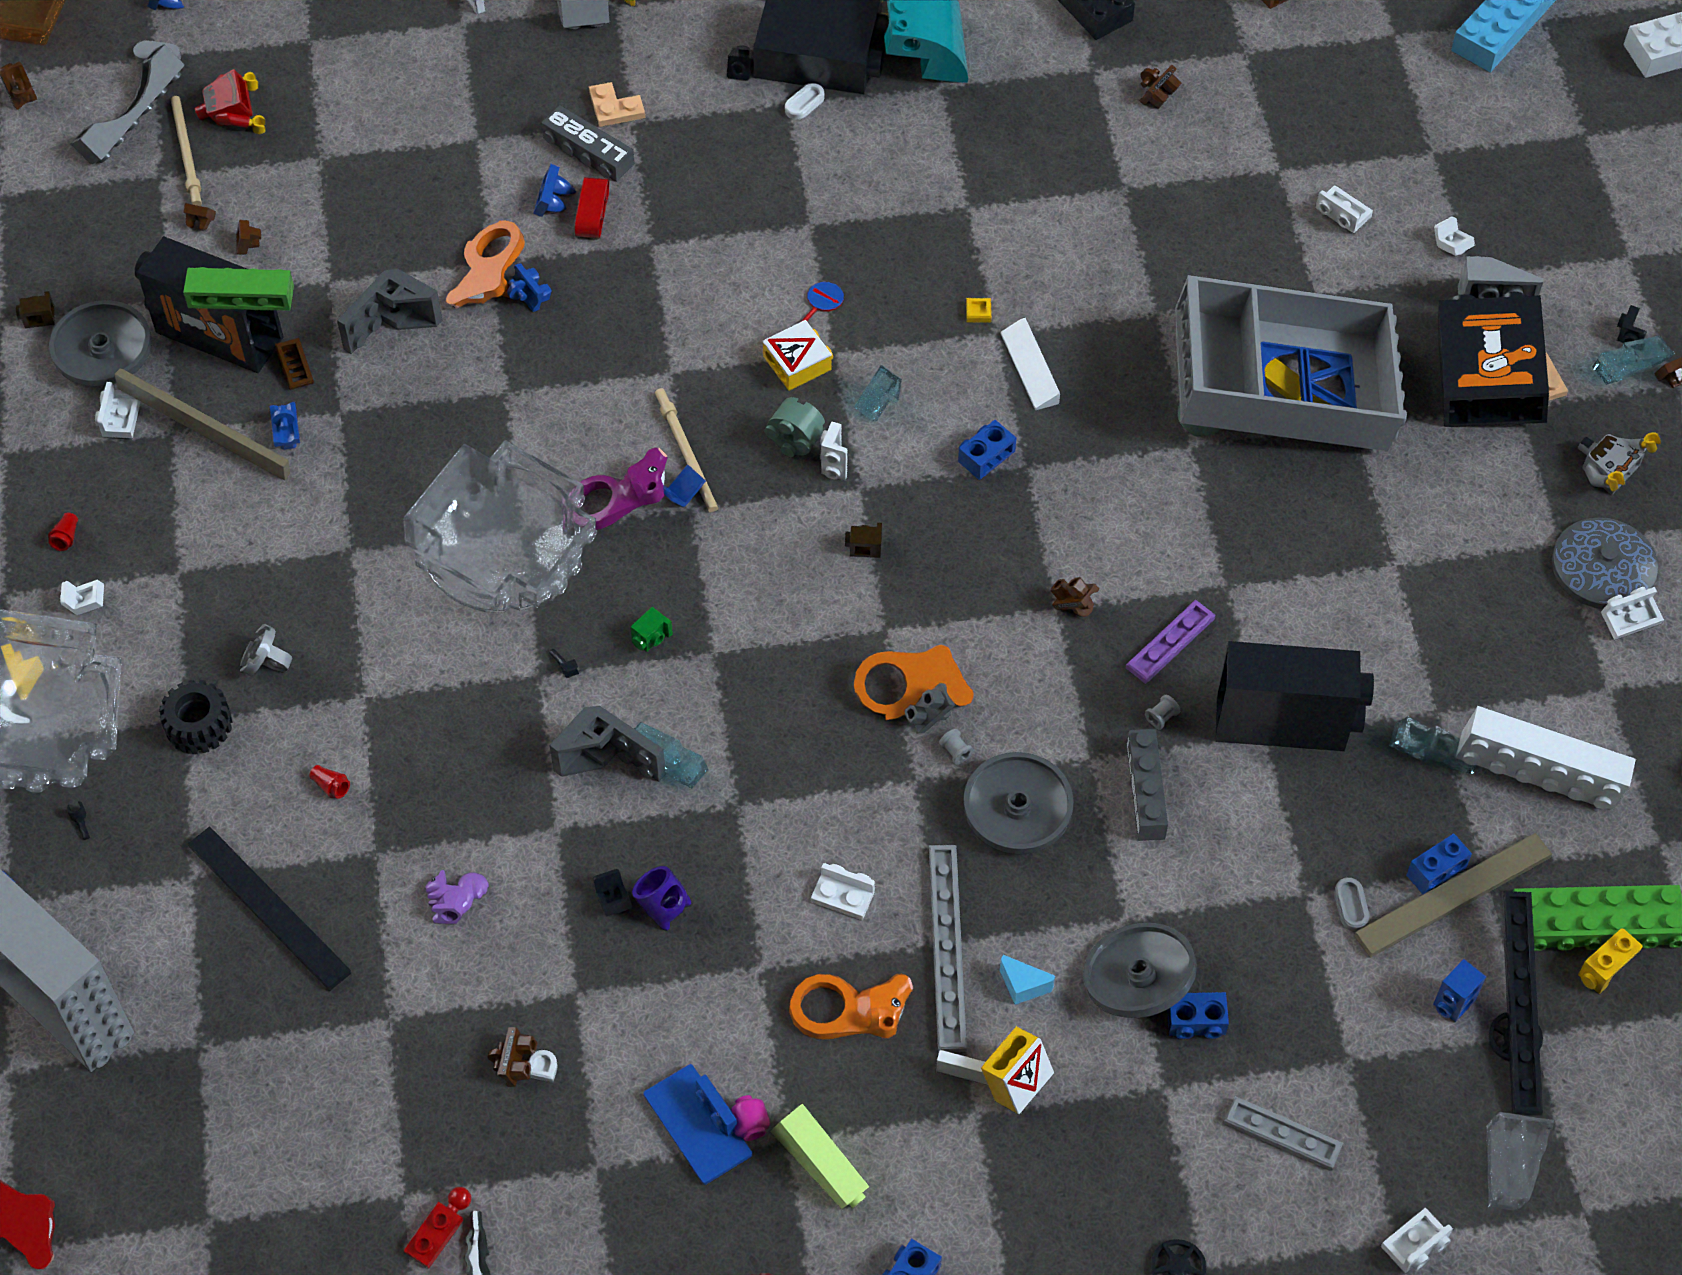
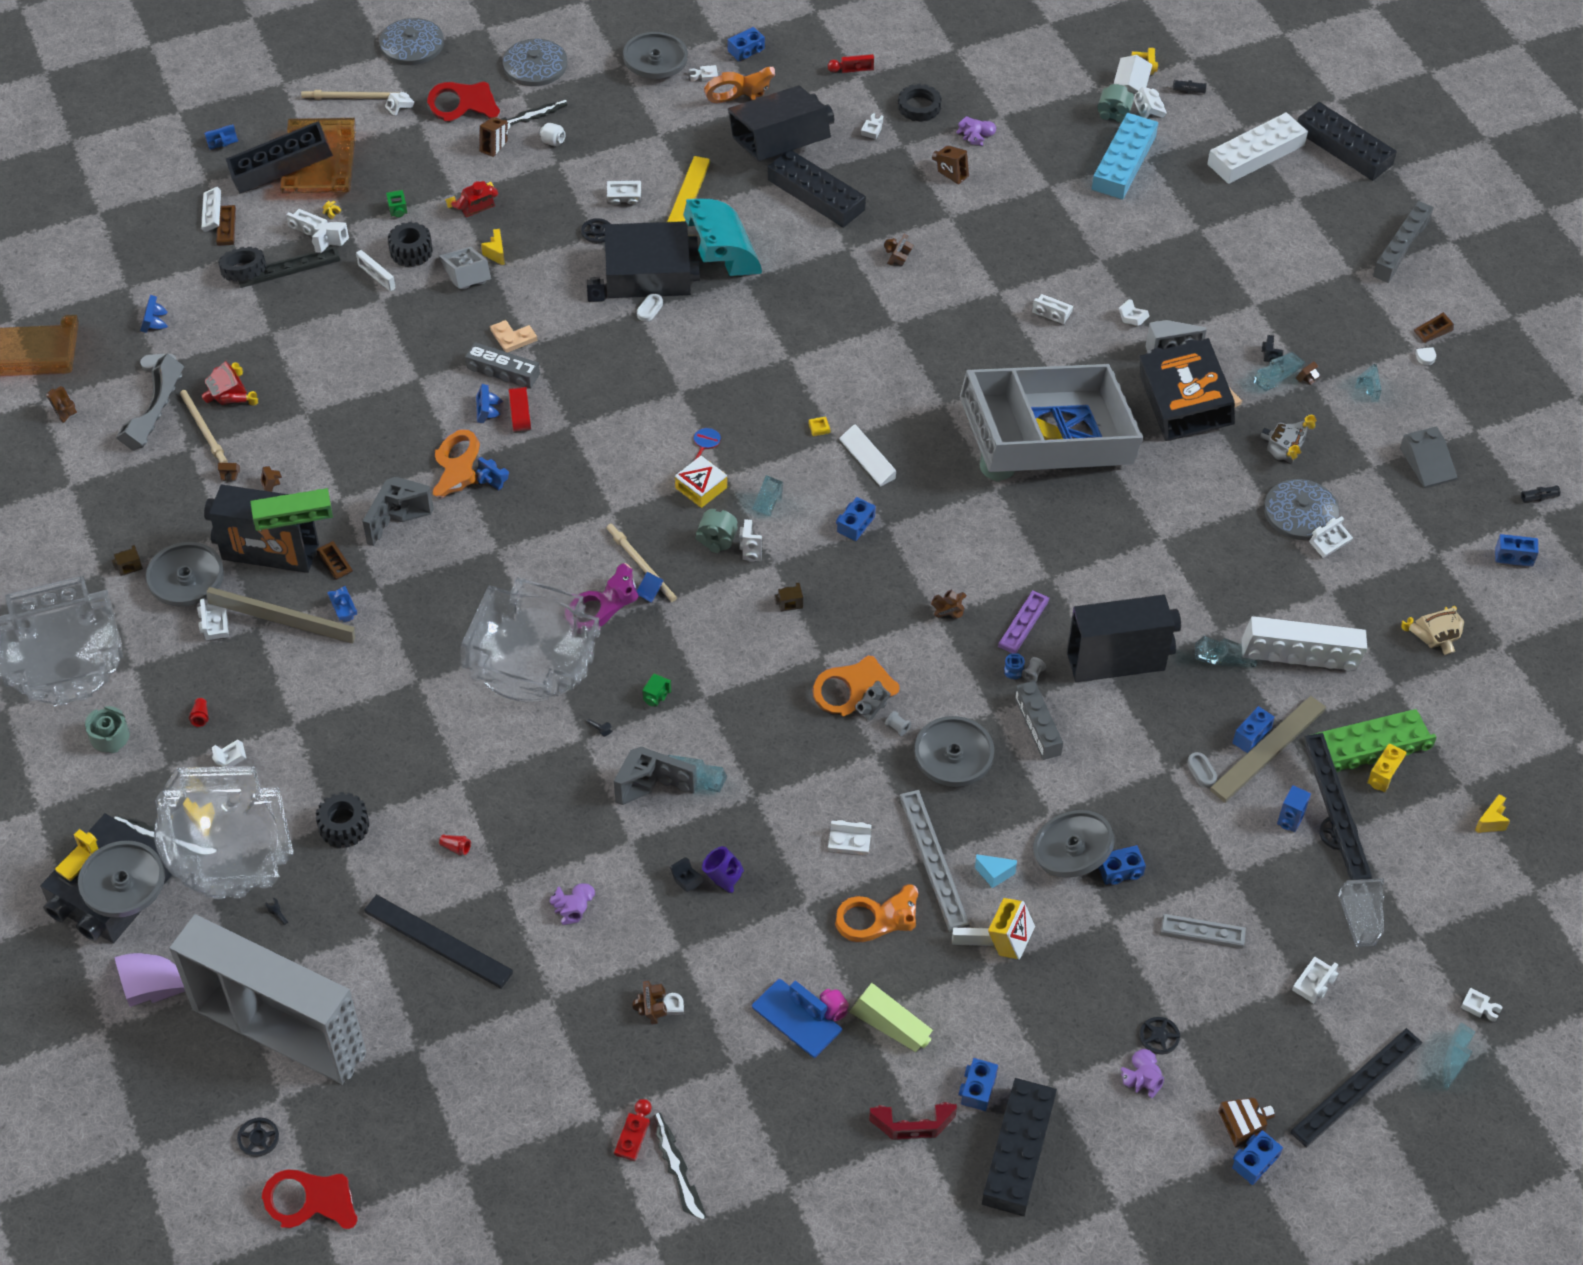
camera: 15 degrees left, 5 degrees down
light grey tile [240,624,292,676] -> none
none -> blue wheel [1004,653,1025,679]

